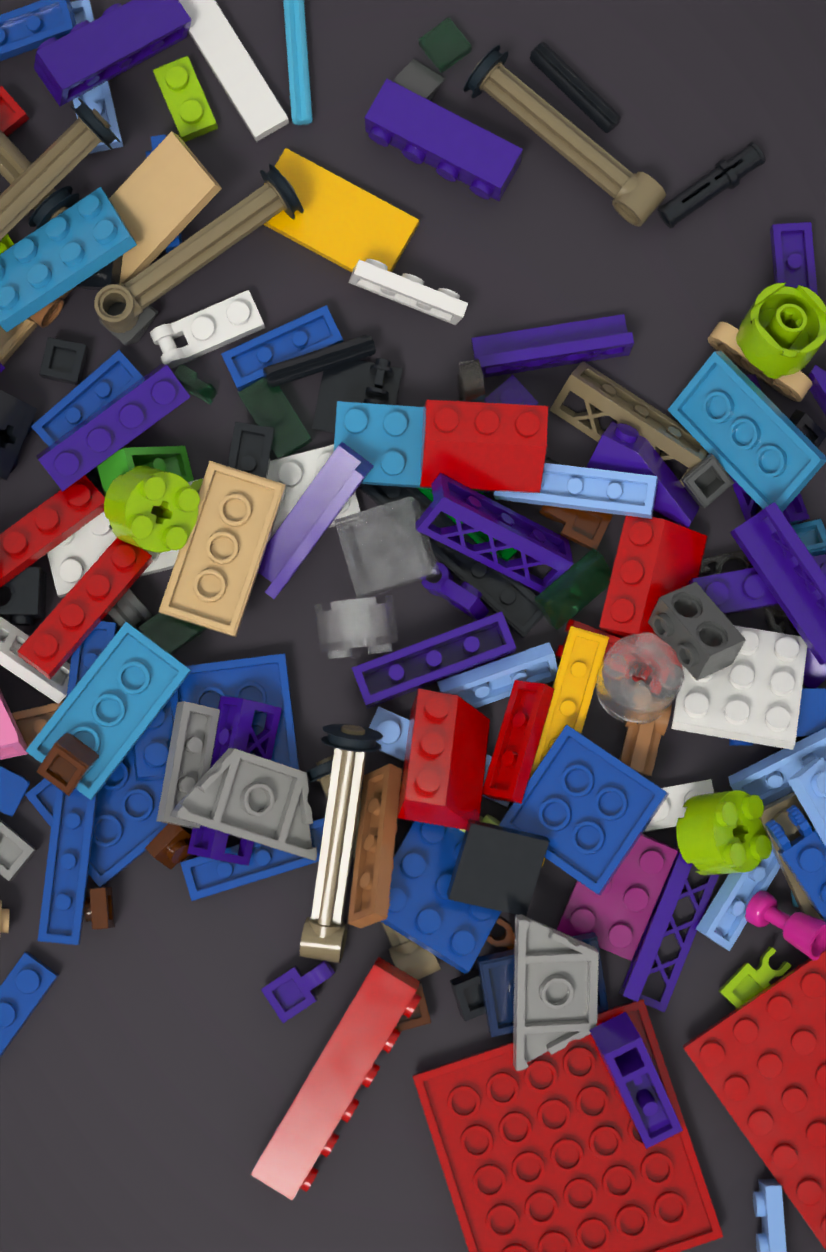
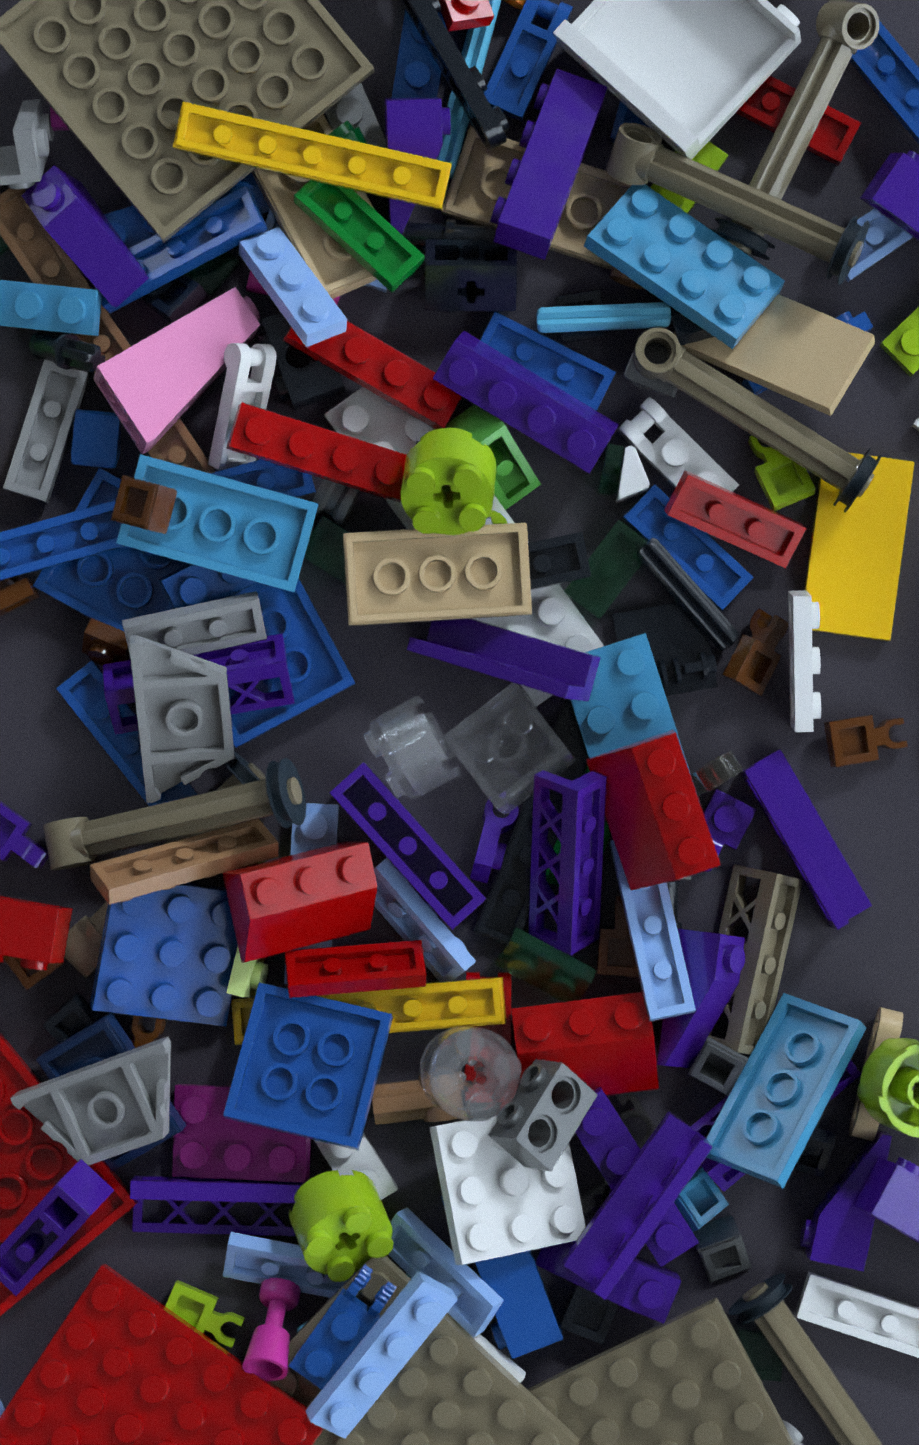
camera: 70 degrees right, 5 degrees up
black tile [447,819,549,916] -> none
none -> medium azure axle [536,302,671,333]
none -> white slope [616,445,650,504]
none -> red plate [664,470,807,568]
none -> reddish brown plate [723,609,789,696]
none -> lime plate [748,436,816,511]
none -> reddish brown plate [824,715,908,767]

